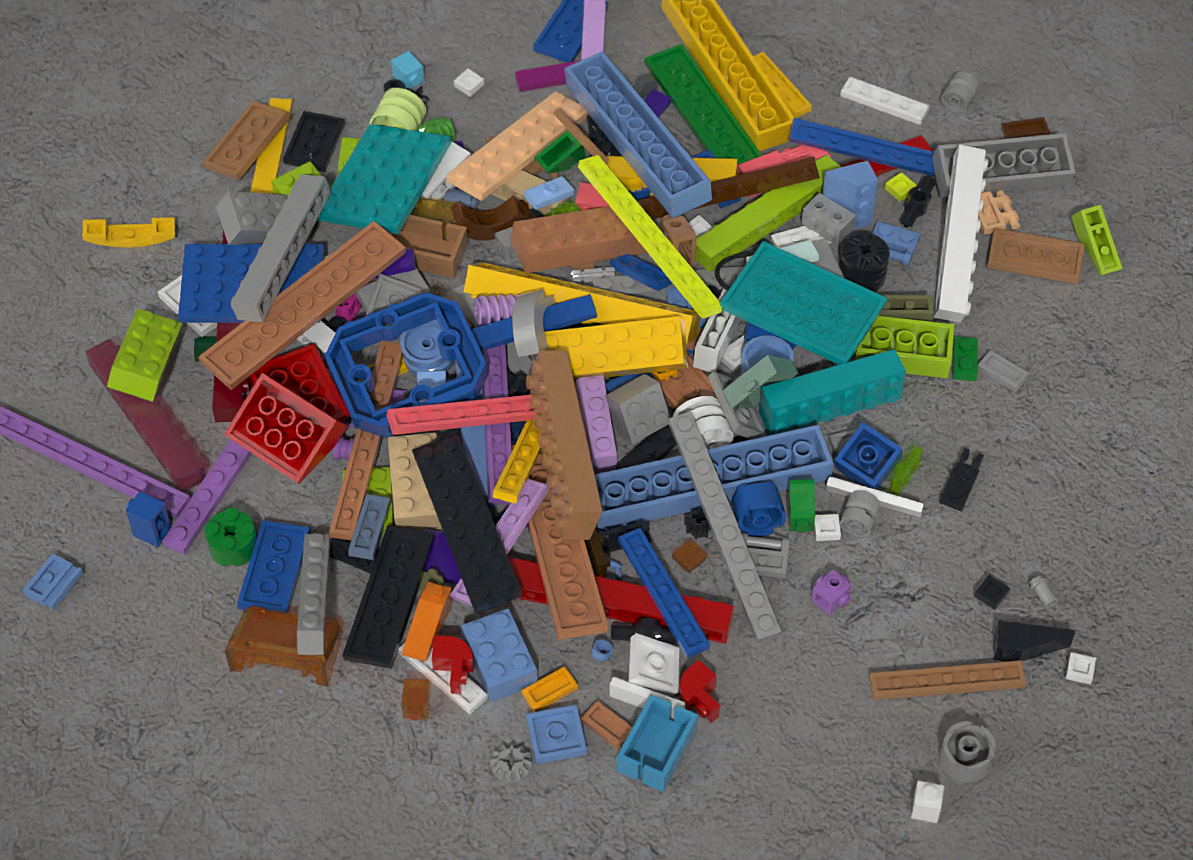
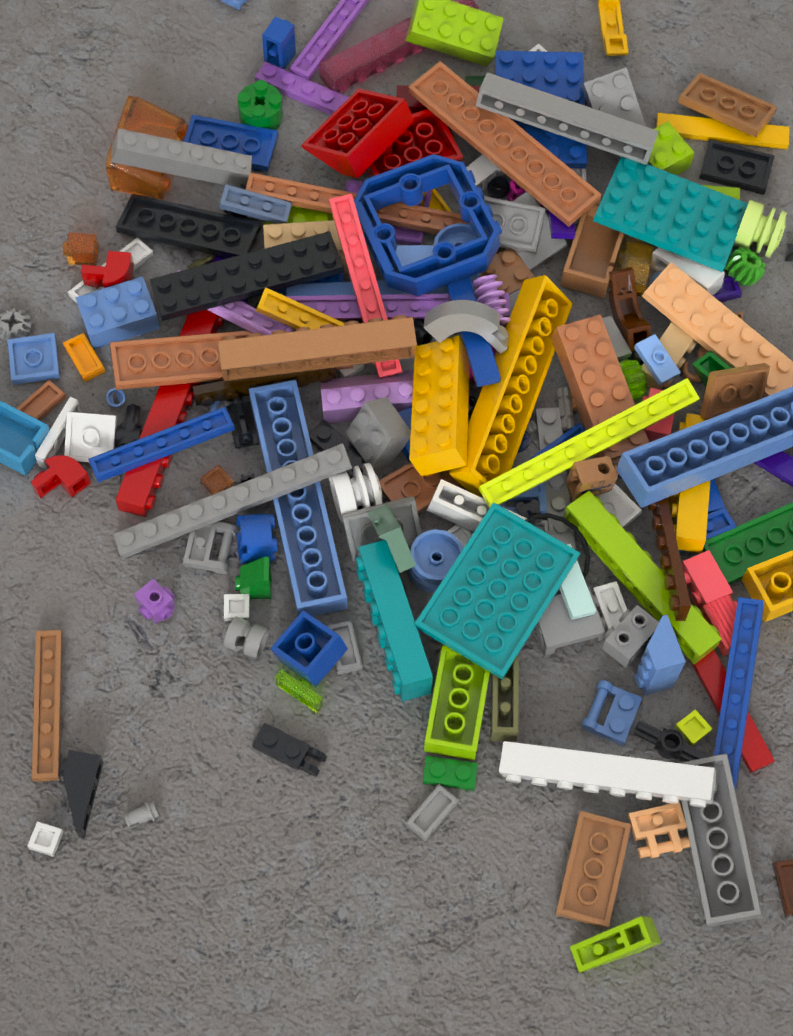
camera: 90 degrees right, 10 degrees up
orange slope [402,582,452,662] -> none
white tile [827,477,923,518] -> none
black wheel [839,233,890,292] -> none
black plate [974,575,1010,610] -> none

